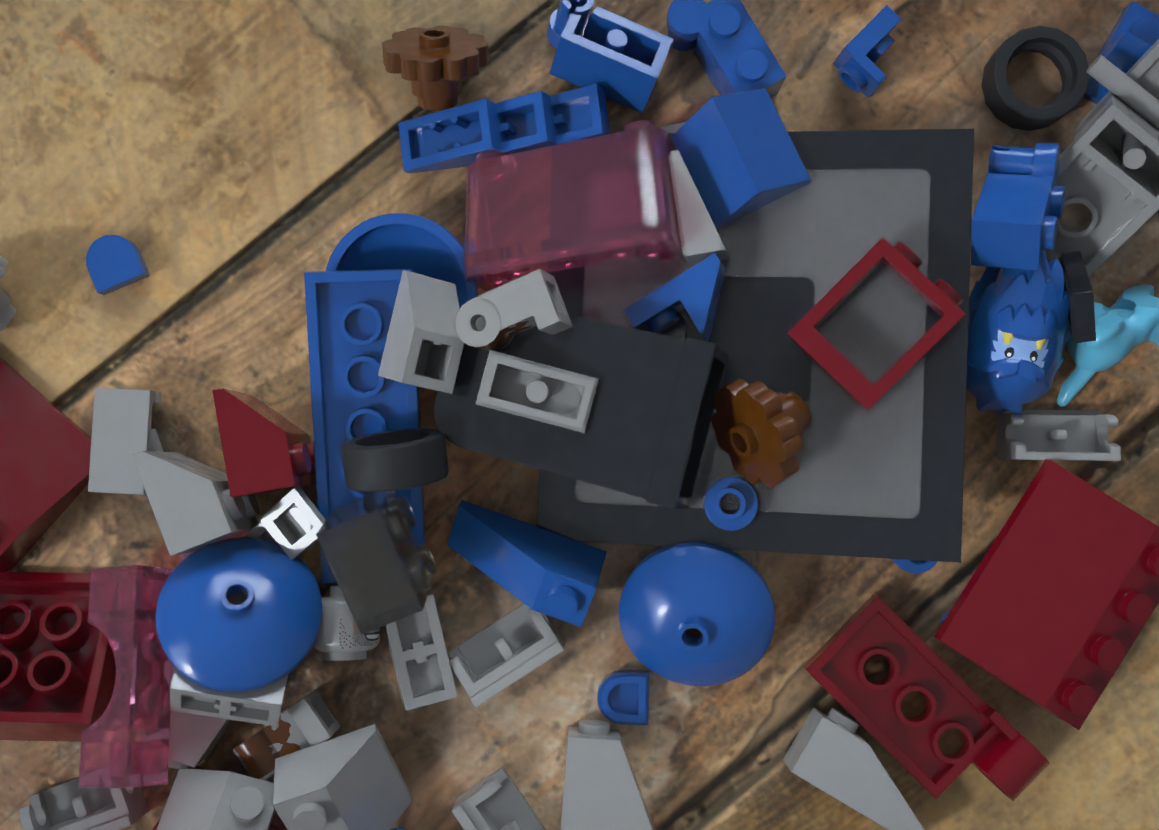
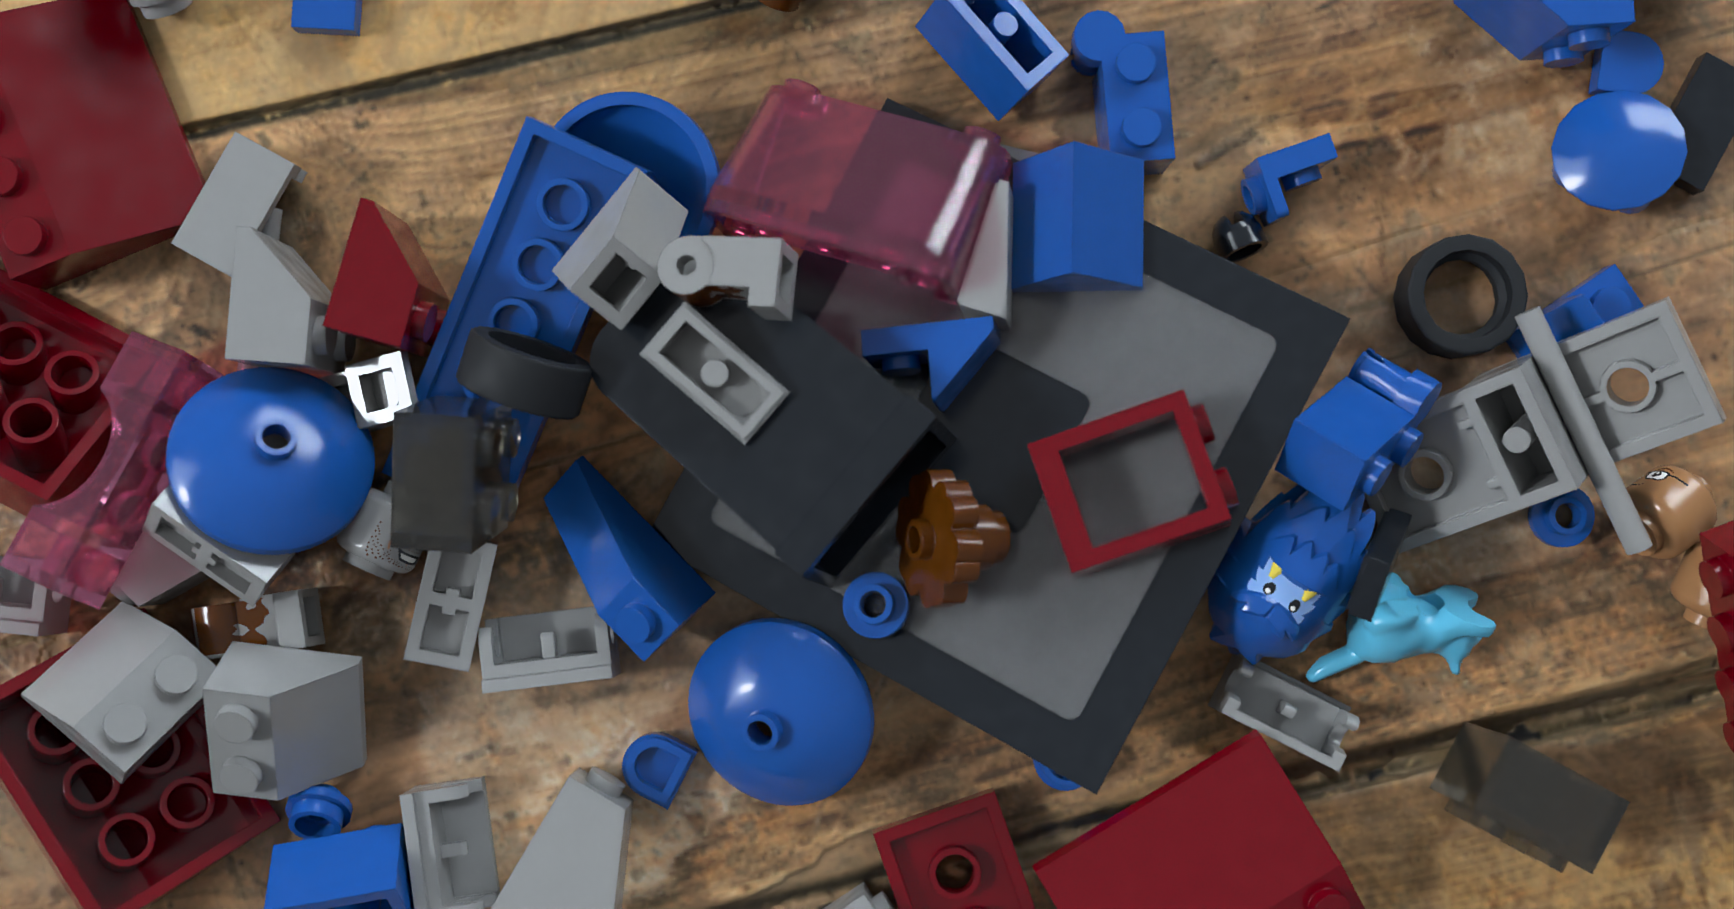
camera: 20 degrees right, 0 degrees up
blue slope [398,83,611,174] -> none
none -> black hinge [1212,211,1268,263]

